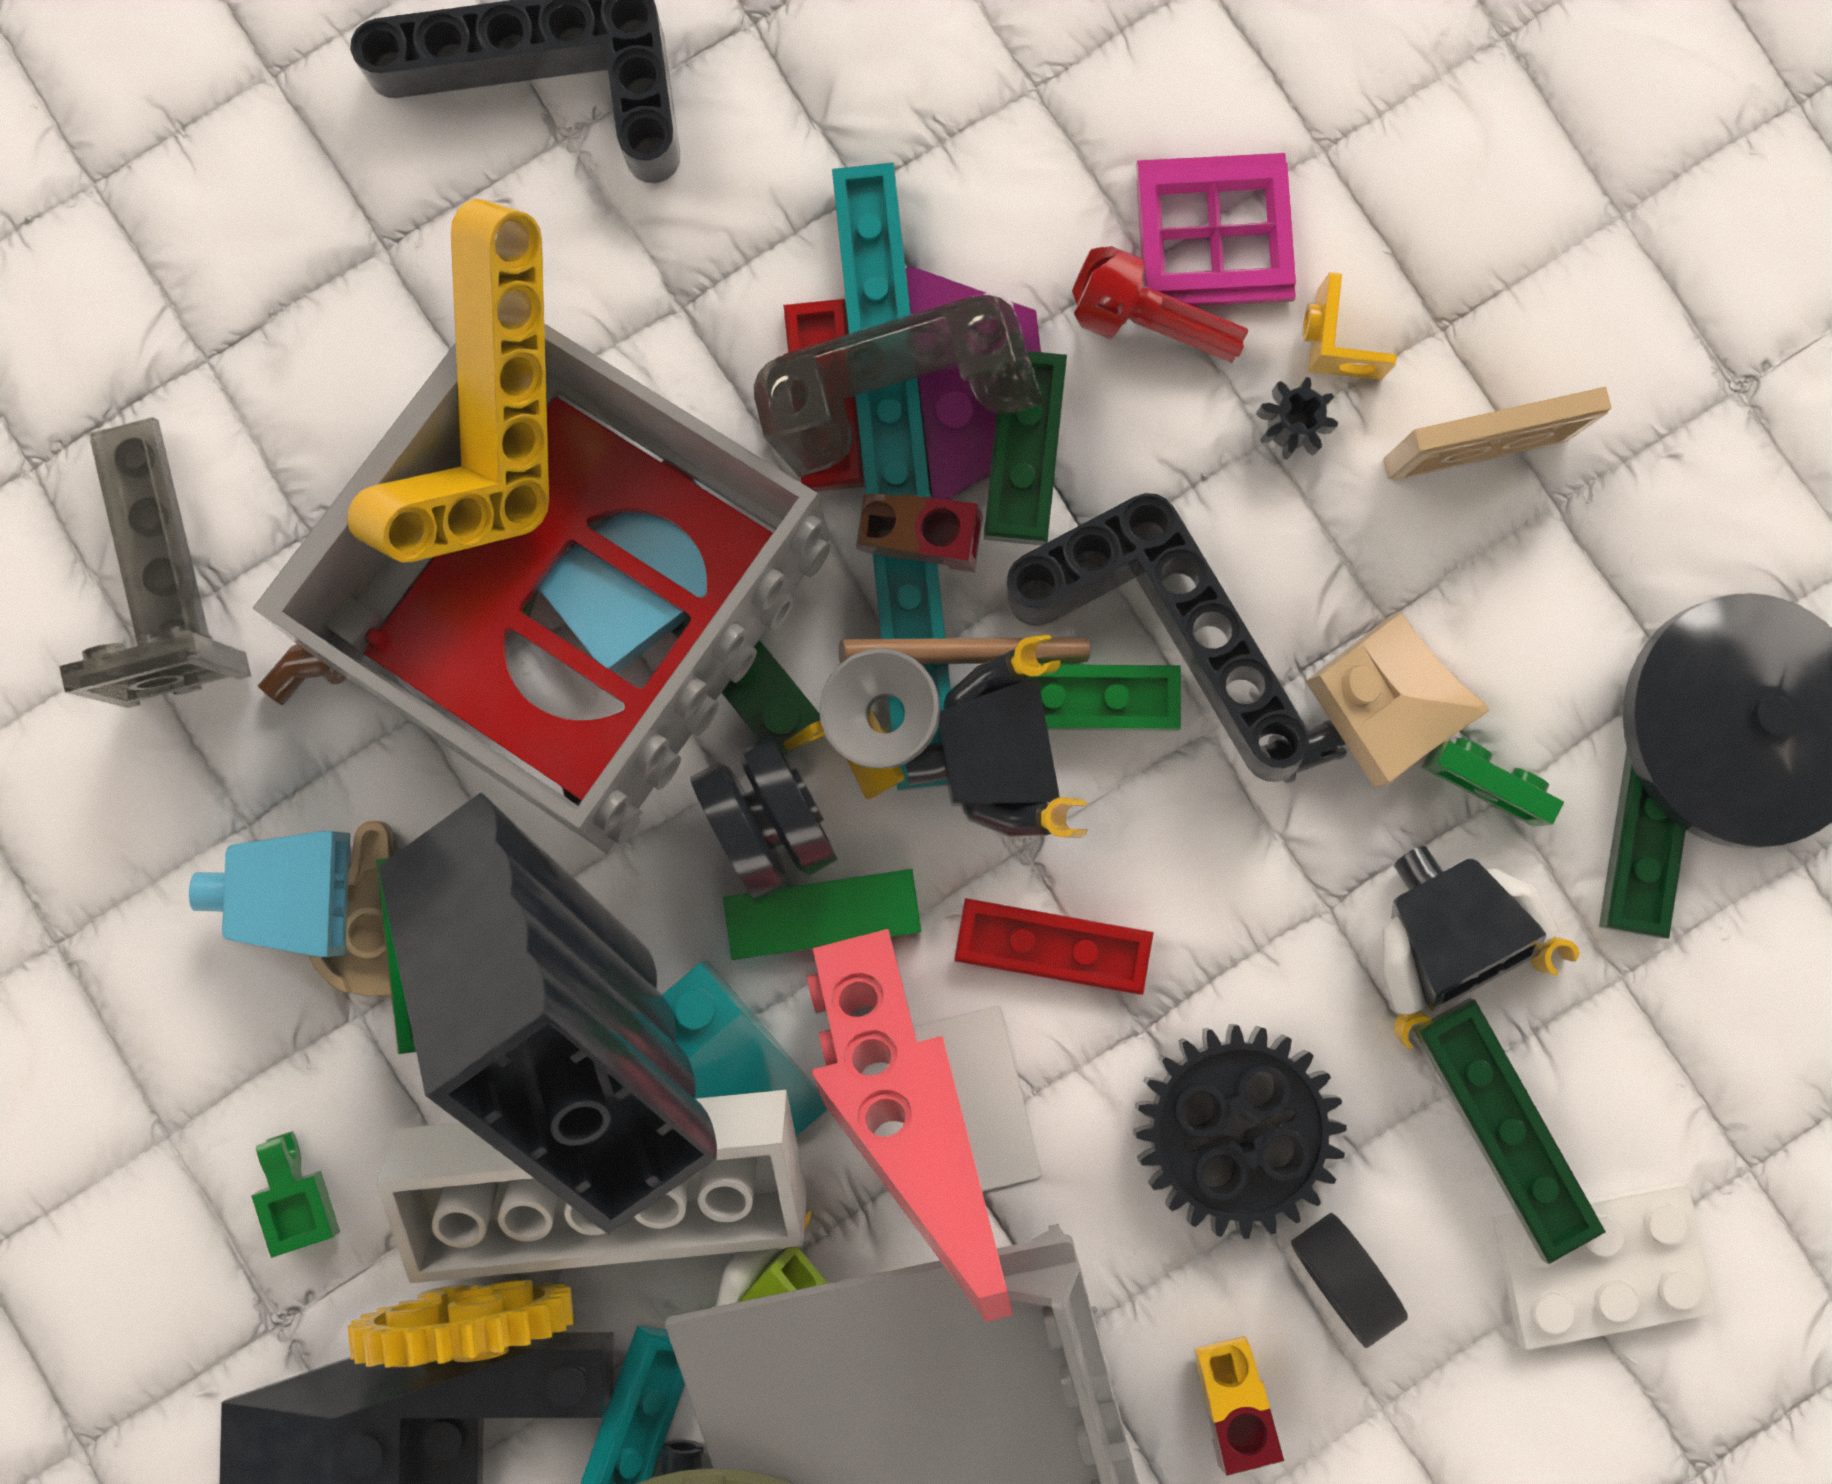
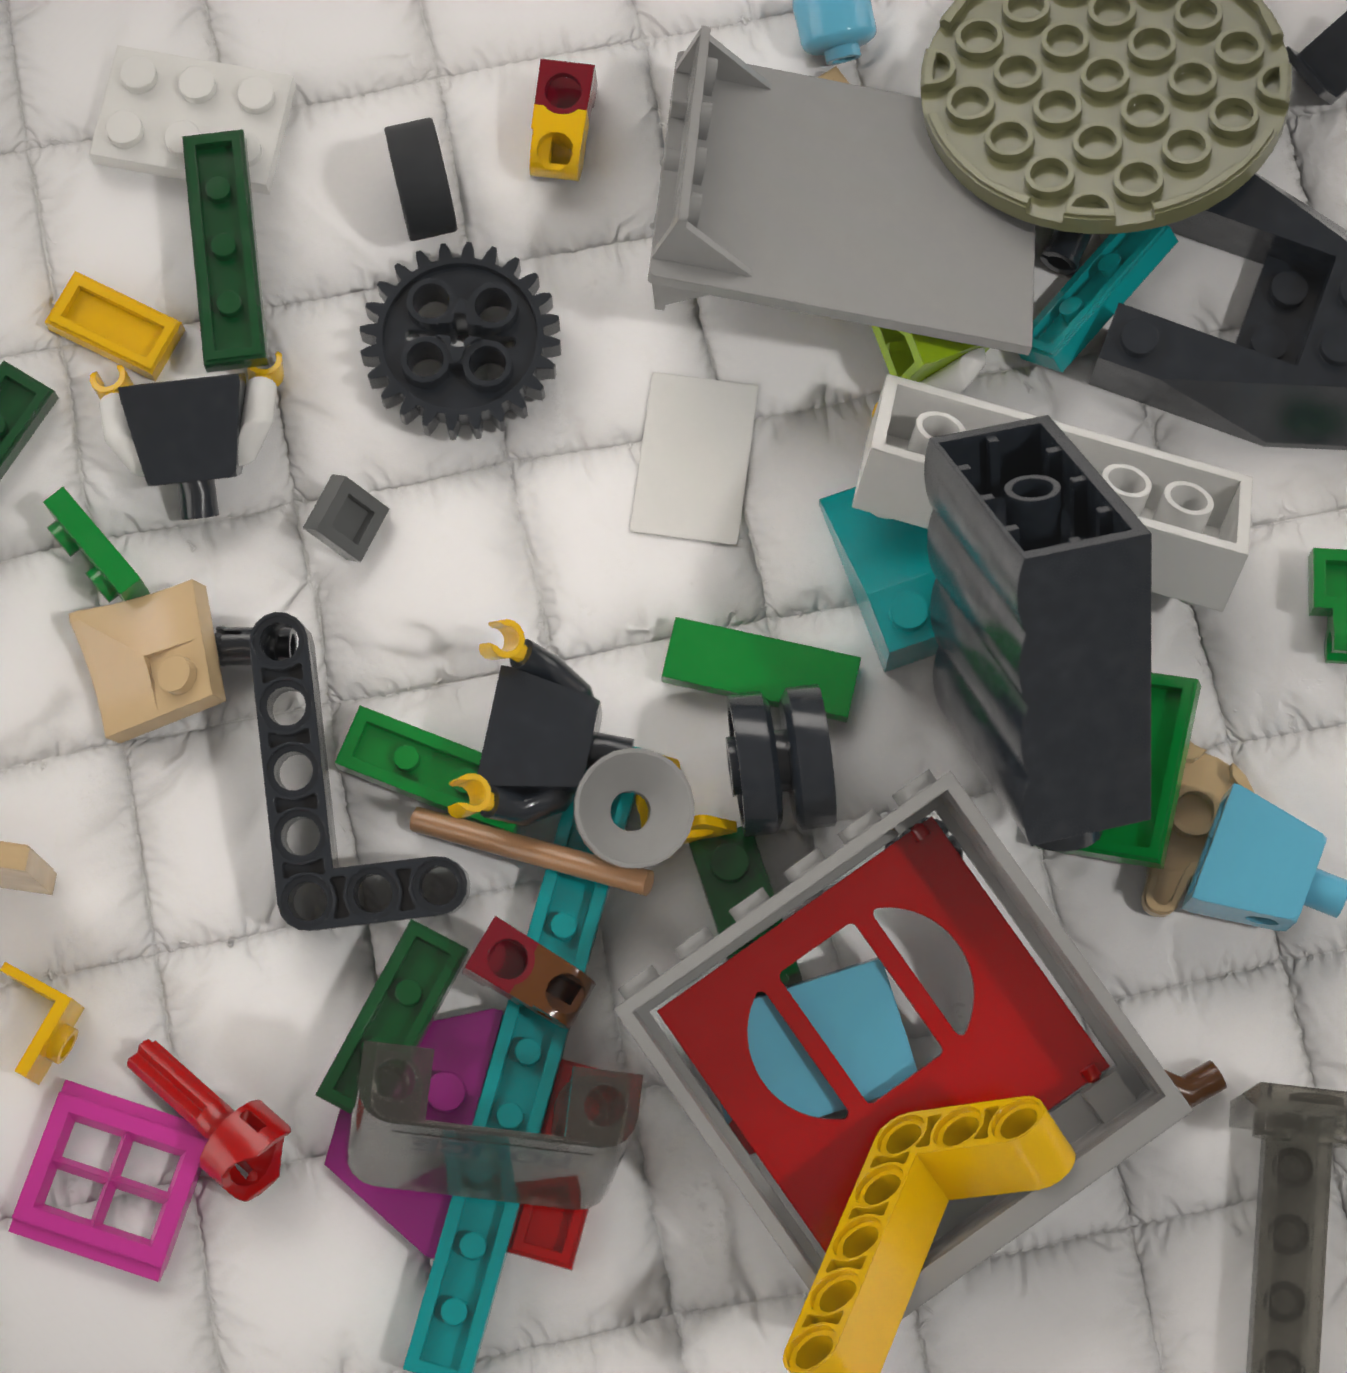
camera: 155 degrees left, 10 degrees down
yellow gear [347,1280,574,1368] -> none
coral brick [807,929,1013,1322] -> none
red tile [954,898,1154,995] -> none
black gear [1256,377,1338,460] -> none
none -> yellow tile [45,271,185,382]
none -> dark grey plate [303,474,390,562]

